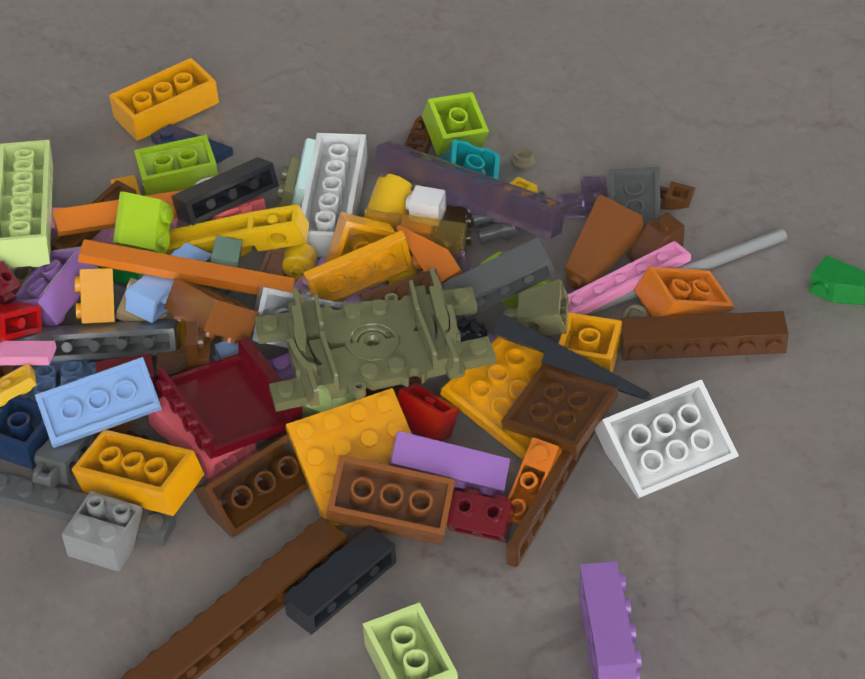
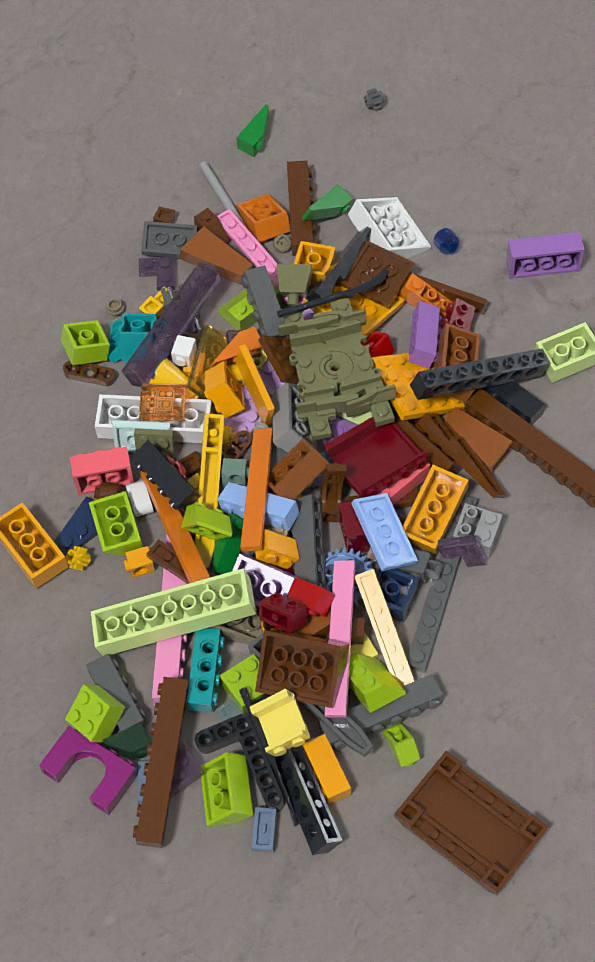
camera: 90 degrees left, 15 degrees up
none -> yellow gear [66,546,91,571]
none -> coral brick [70,446,134,495]
none -> reddish brown head [94,481,122,499]
none -> clear orange container [139,384,187,421]
none -> reddish brown beam [220,430,253,478]
none -> black piece [277,268,387,318]
none -> green slope [302,184,353,221]
none -> black brick [410,348,551,400]
none -> reddish brown slope [417,413,506,498]
none -> clear blue head [433,228,460,254]
none -> clear purple plate [437,535,487,567]
none -> dark orange slope [444,407,513,475]

